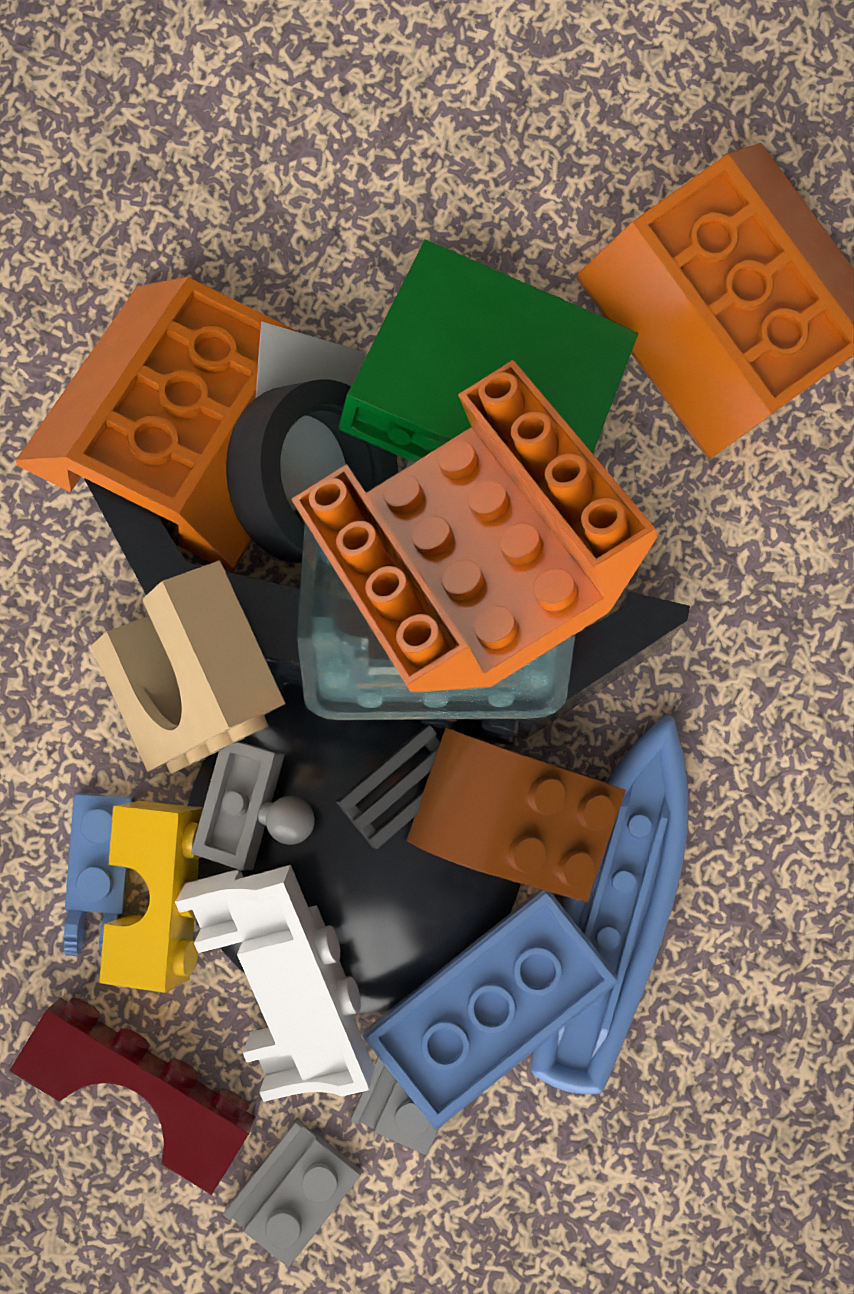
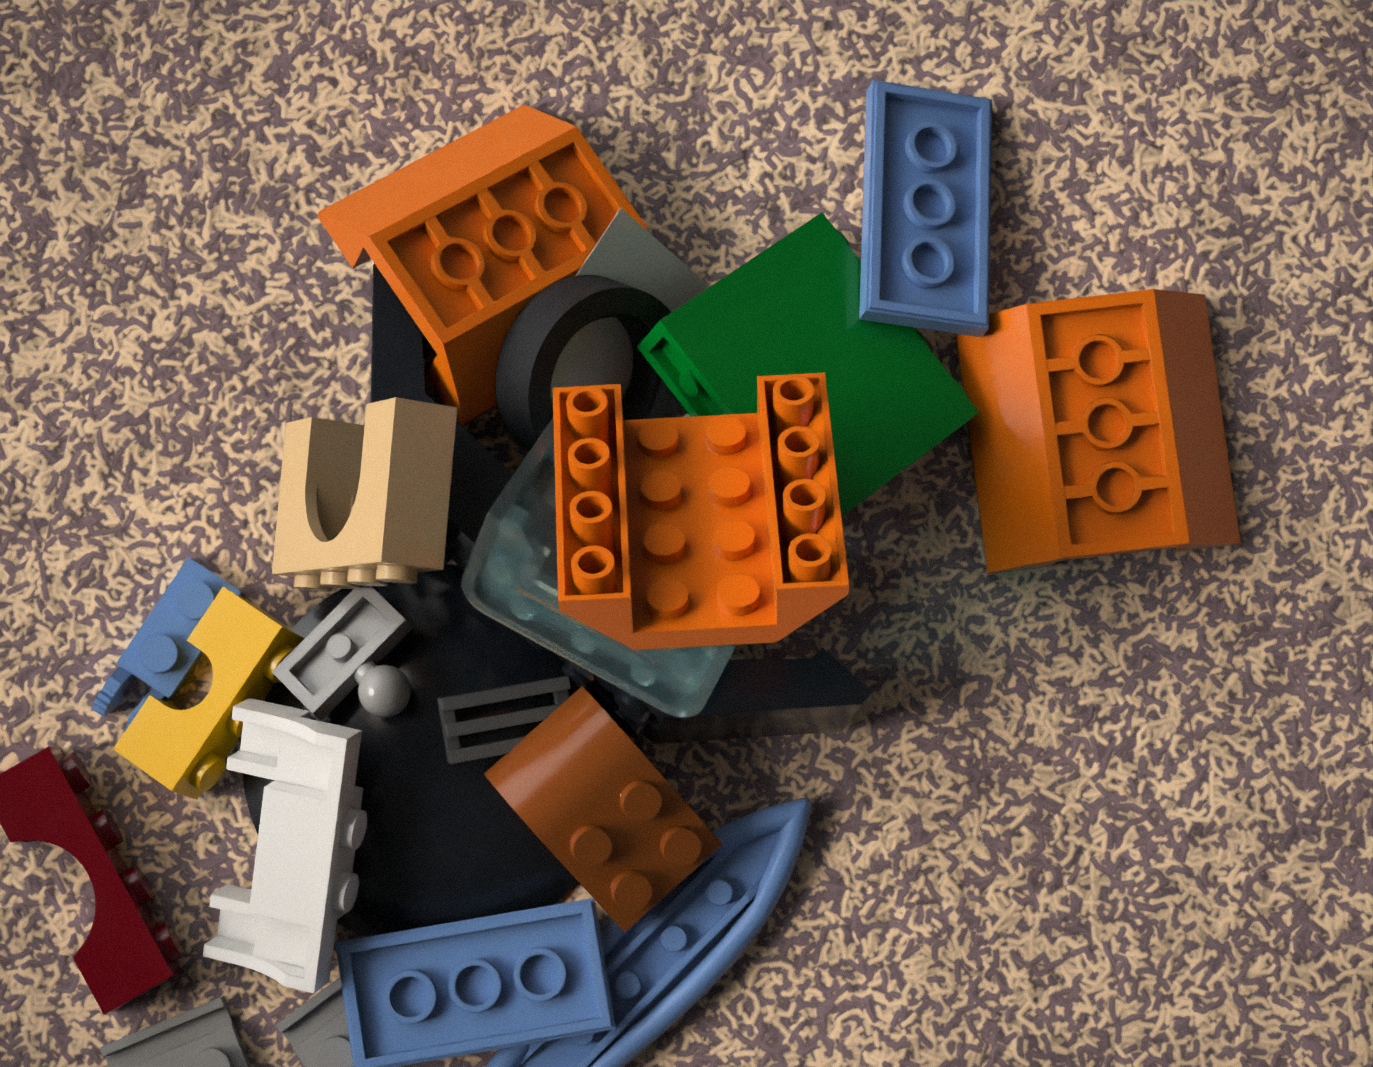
camera: 30 degrees right, 5 degrees down
none -> medium blue tile [859,80,992,337]

